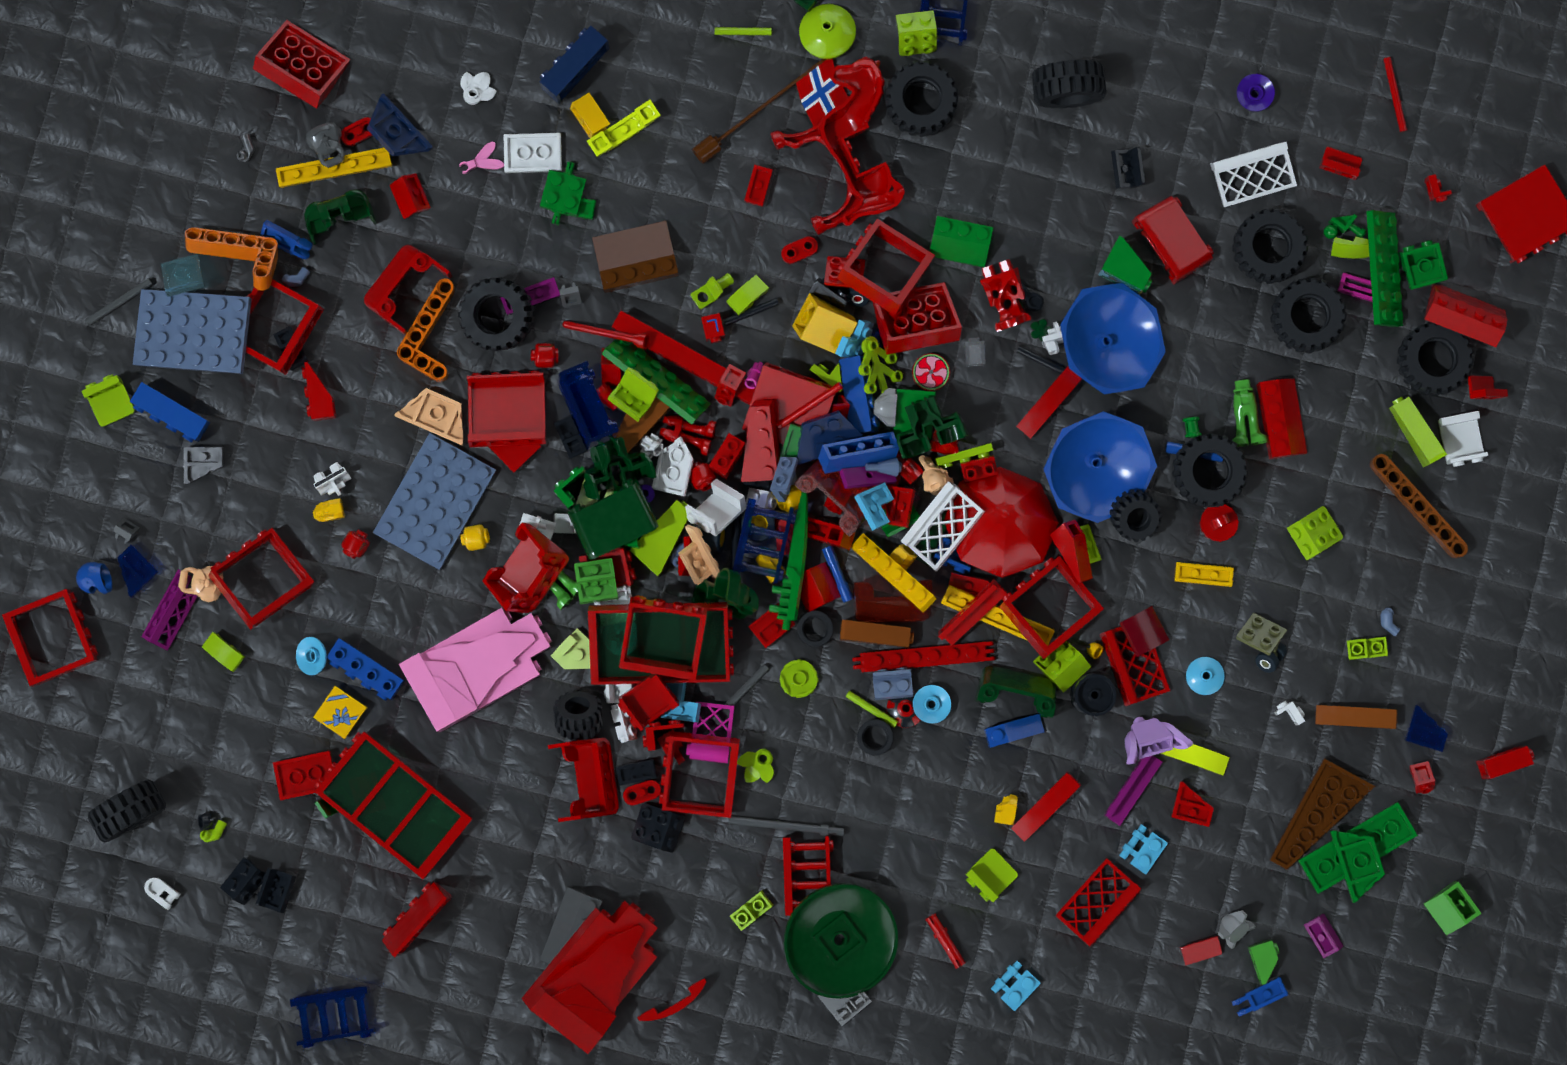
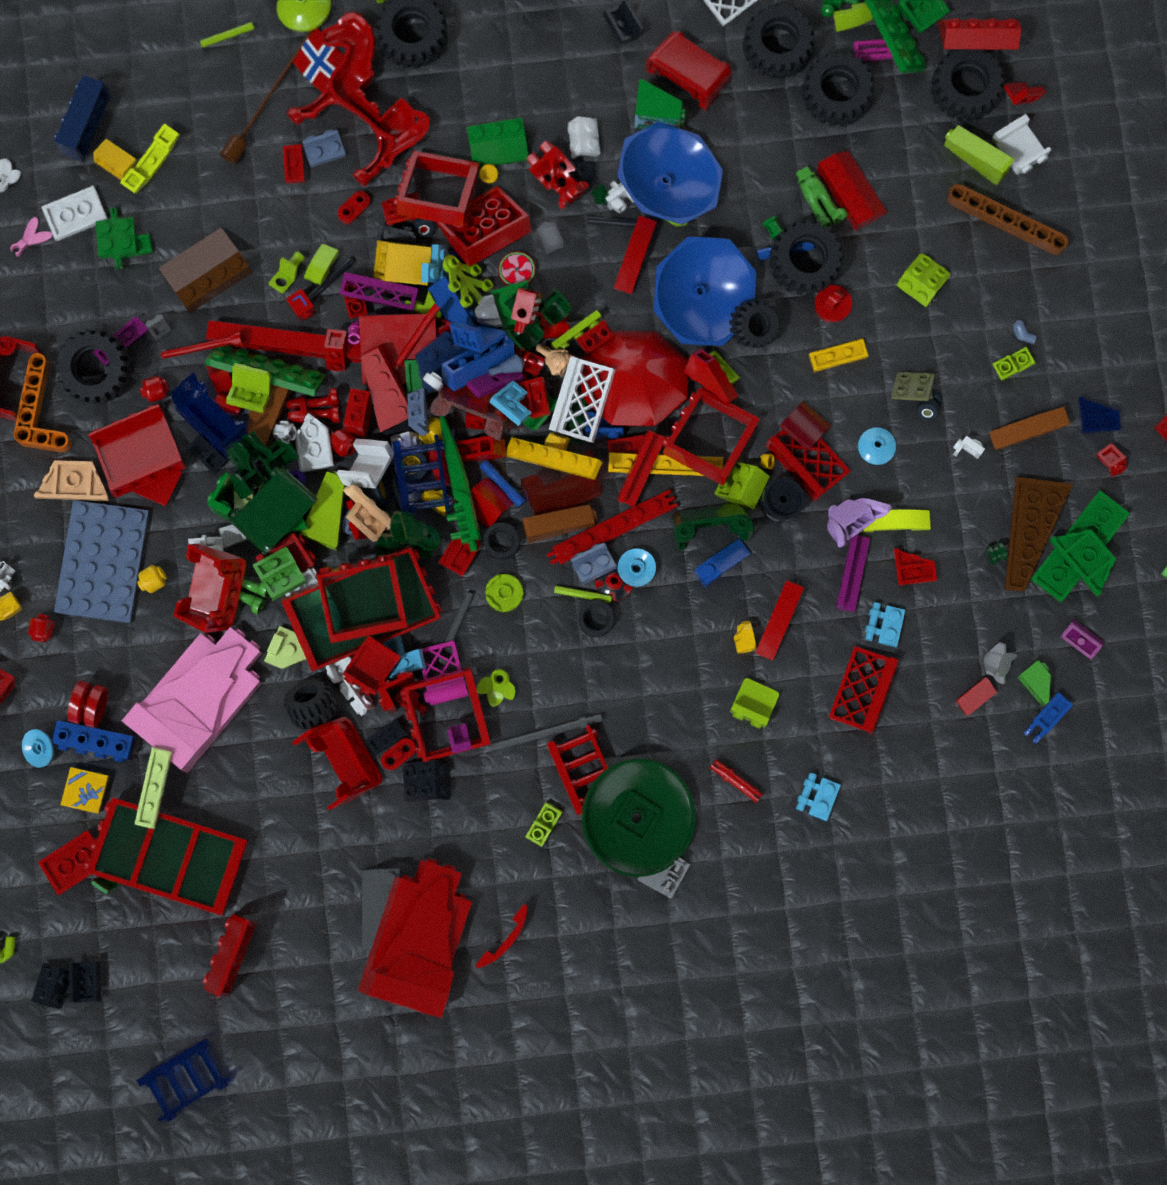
camera: 20 degrees left, 5 degrees down
none -> red wheel [67,680,108,728]
none -> yellowish green tile [135,747,172,829]
none -> sand blue bracket [302,130,346,167]
none -> magenta fence [339,272,419,311]
none -> red slope [341,284,368,319]
none -> white plate [423,372,444,392]
none -> magenta panel [447,723,472,753]
none -> blue bracket [450,322,507,353]
none -> yellow tile [479,164,498,184]
none -> torso [511,288,543,334]
none -> white bracket [568,117,600,158]
none -> dark green wheel [986,542,1008,565]

